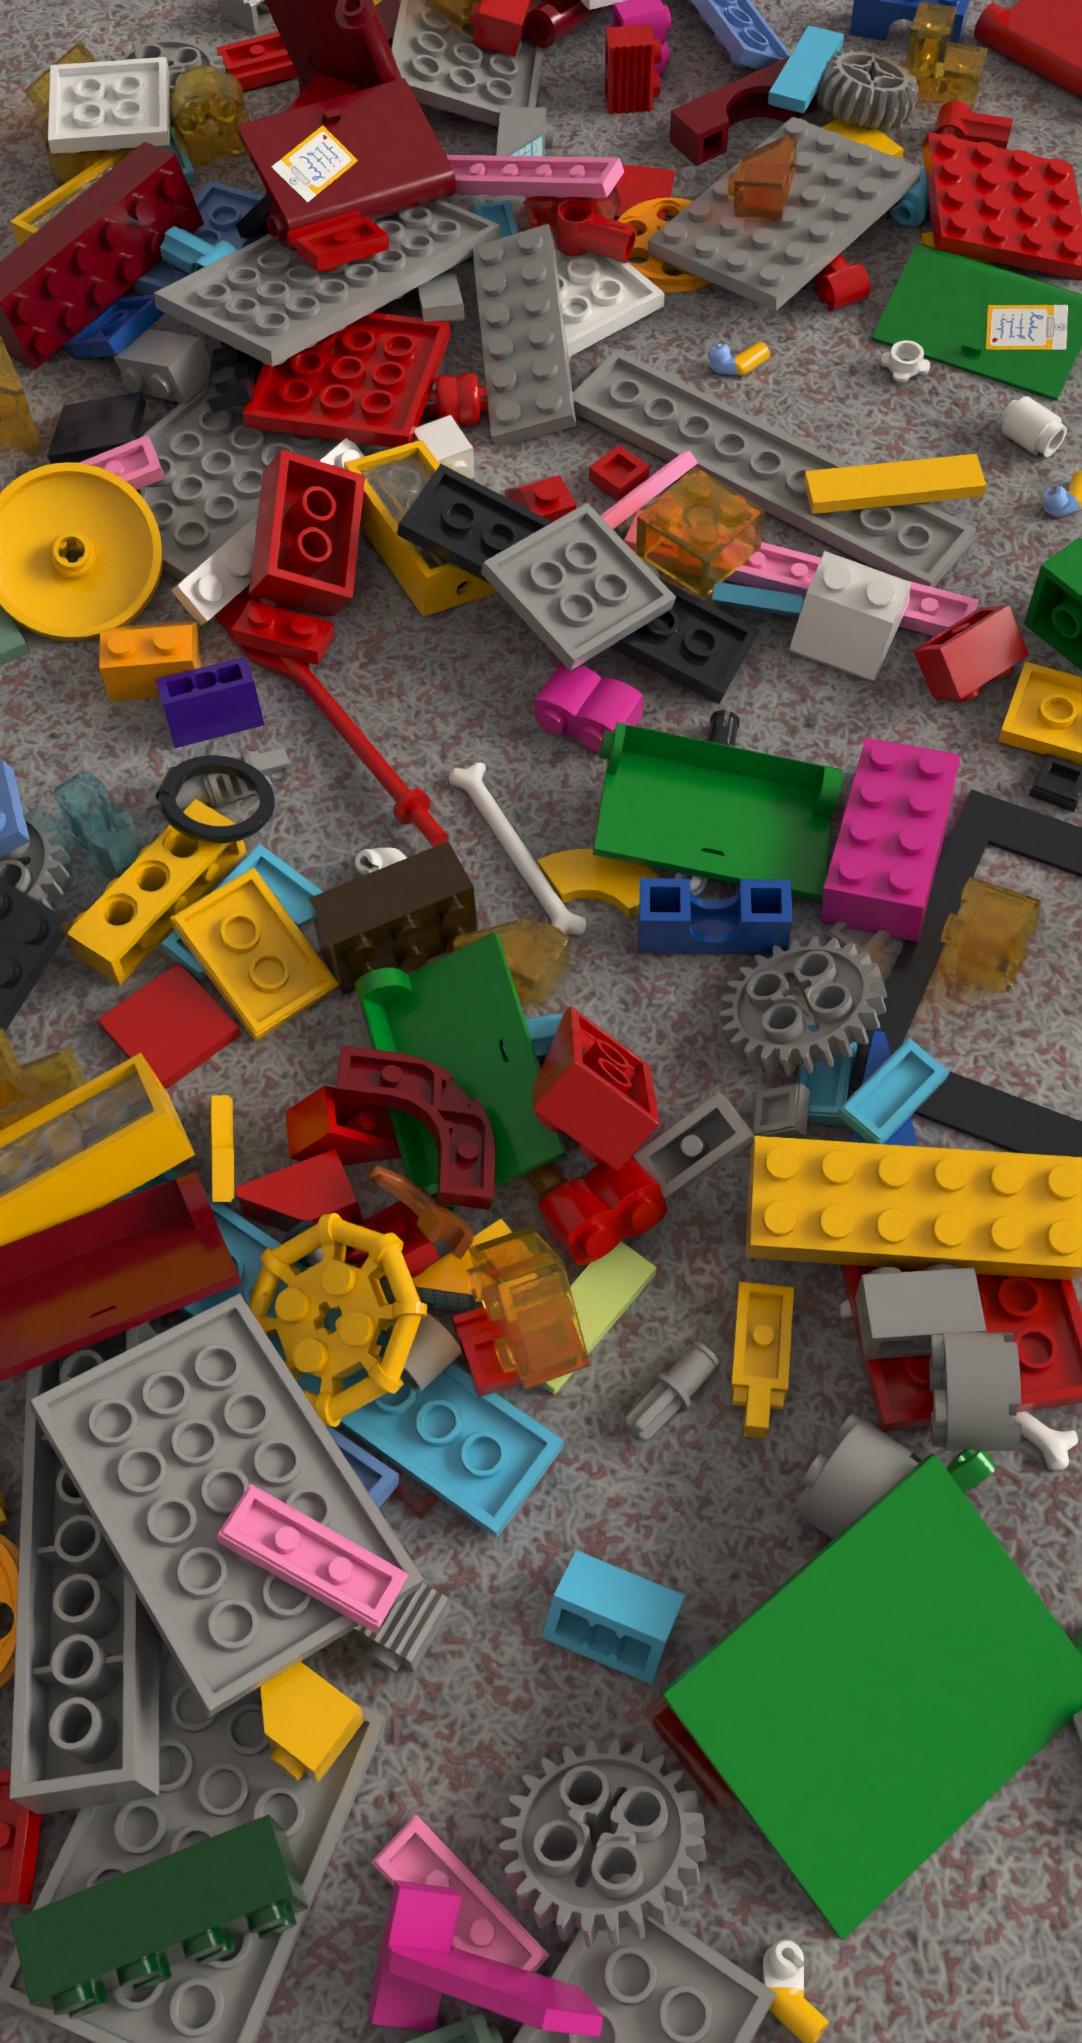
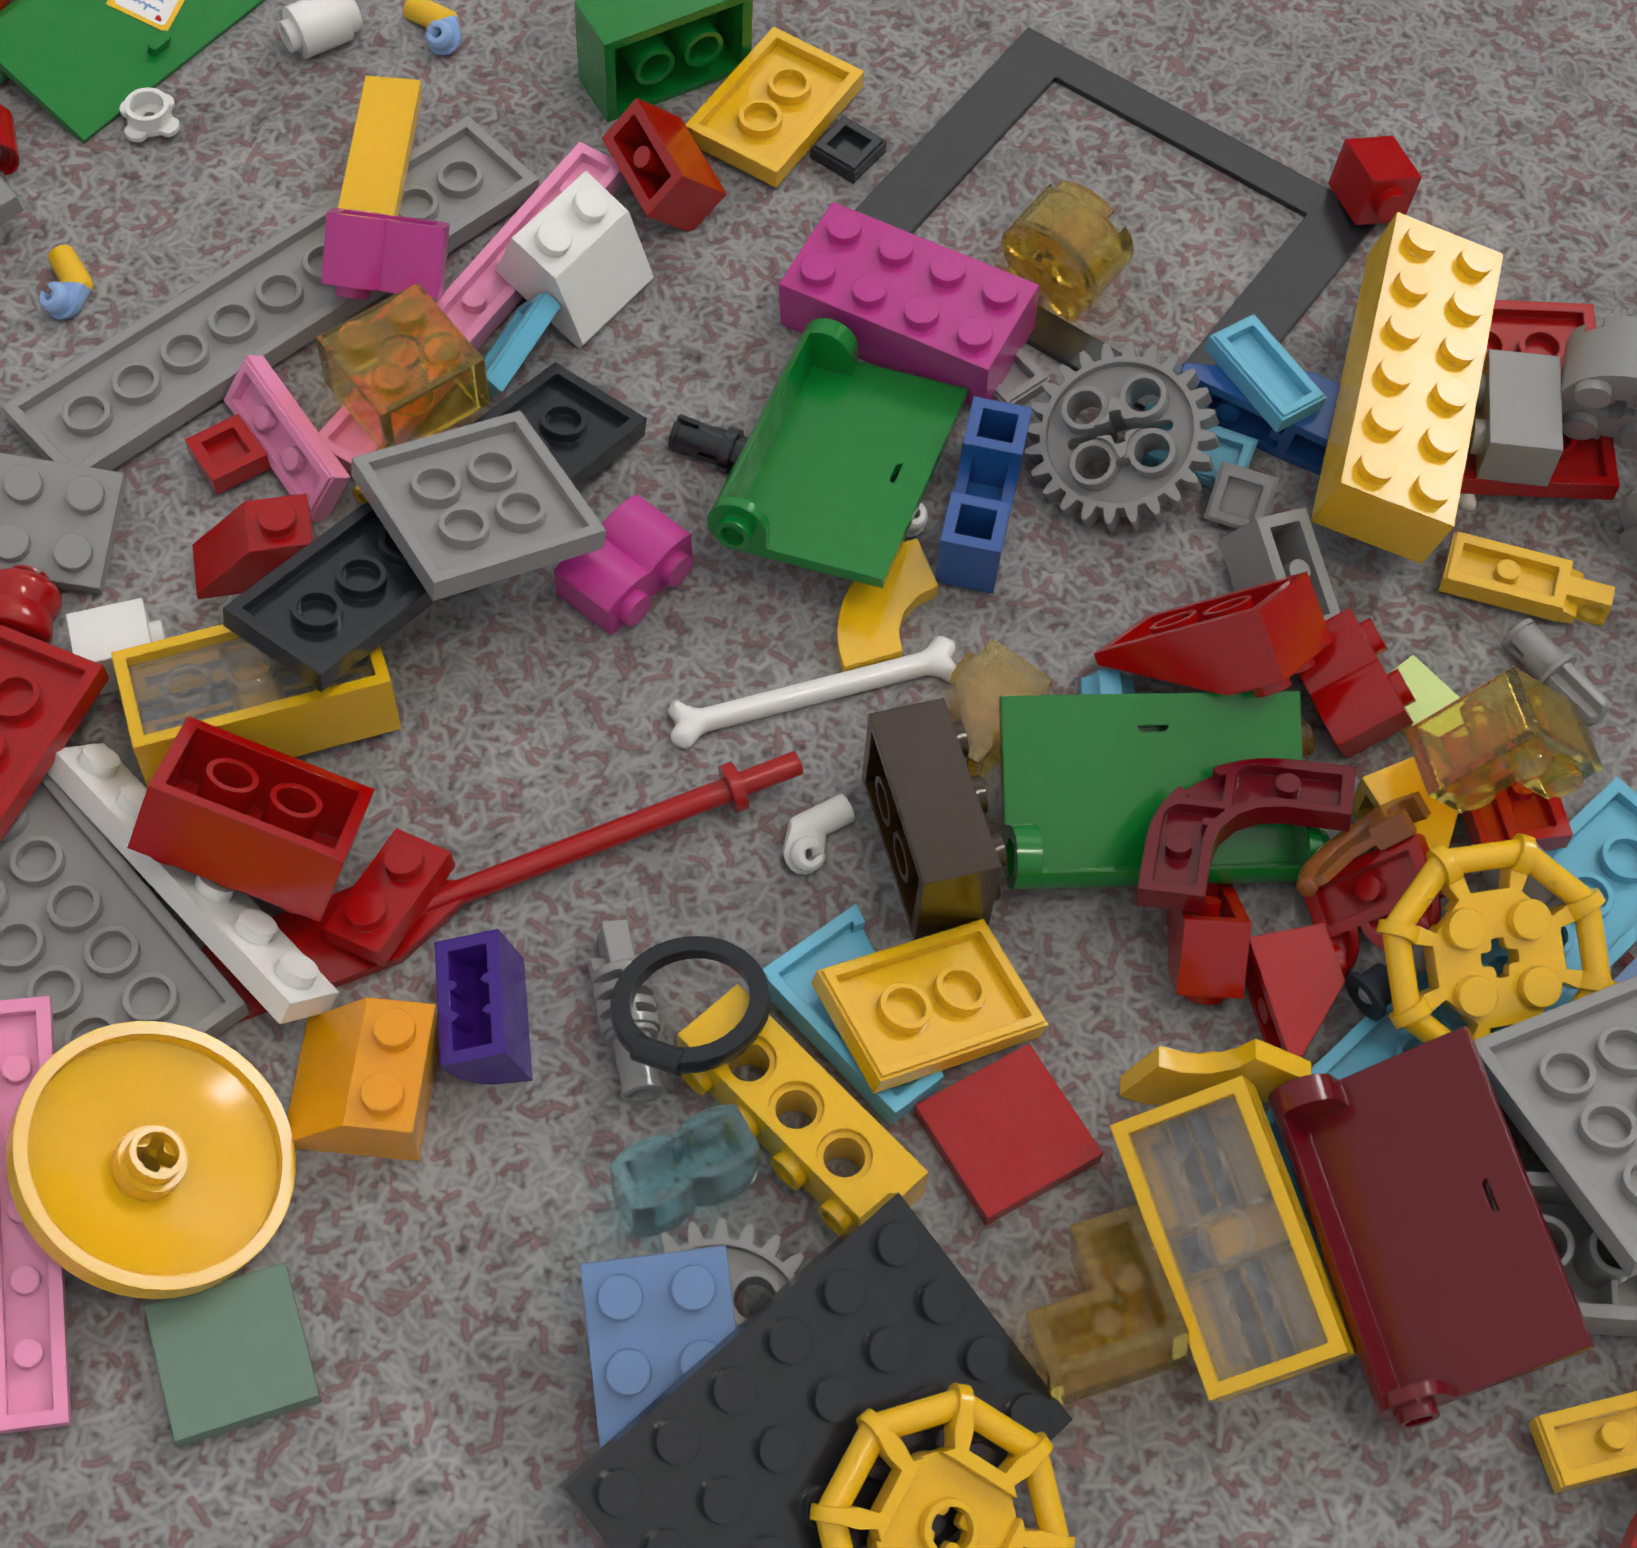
camera: 85 degrees left, 0 degrees up
none -> dark pink brick [321,208,450,307]

